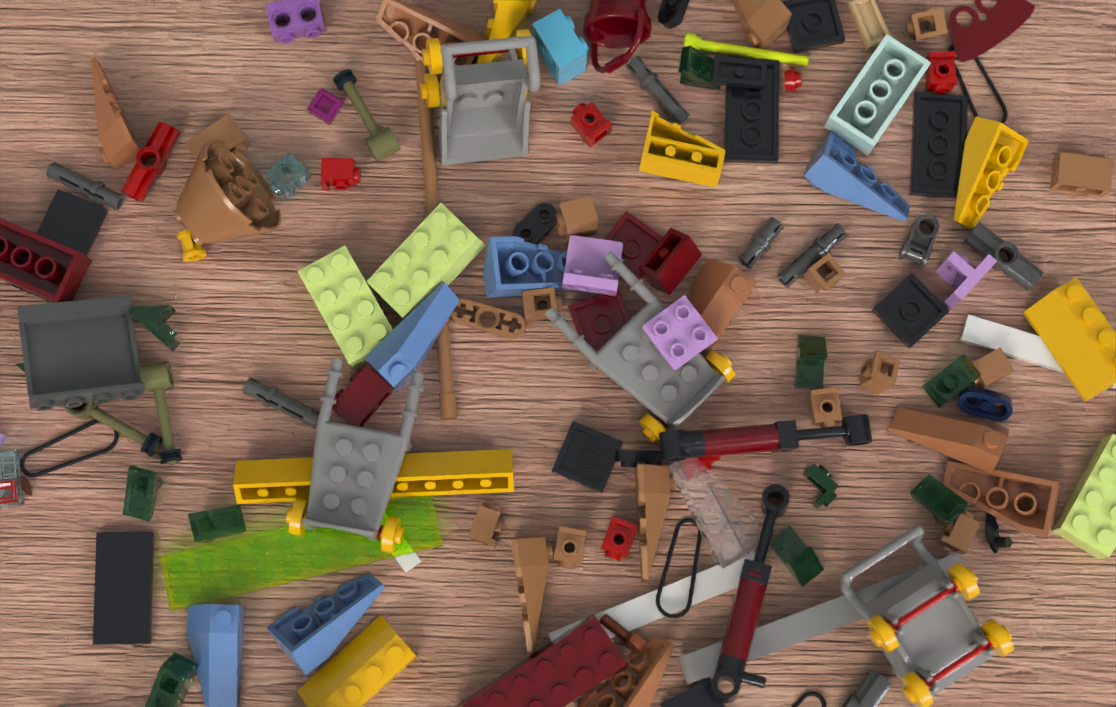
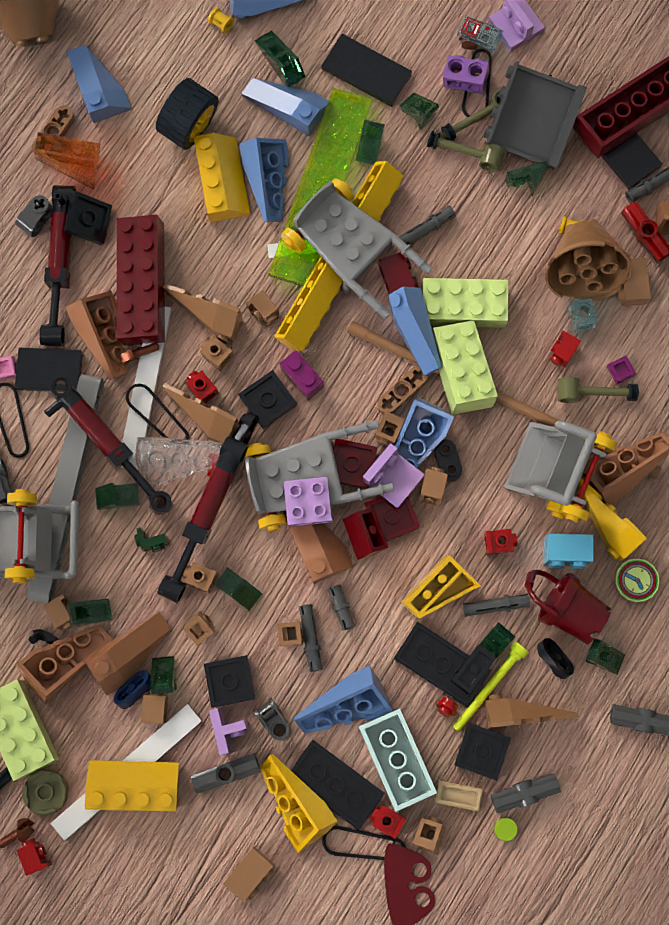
camera: 130 degrees right, 0 degrees up
none -> magenta brick [280,350,324,400]
none -> medium lavender brick [443,55,489,94]

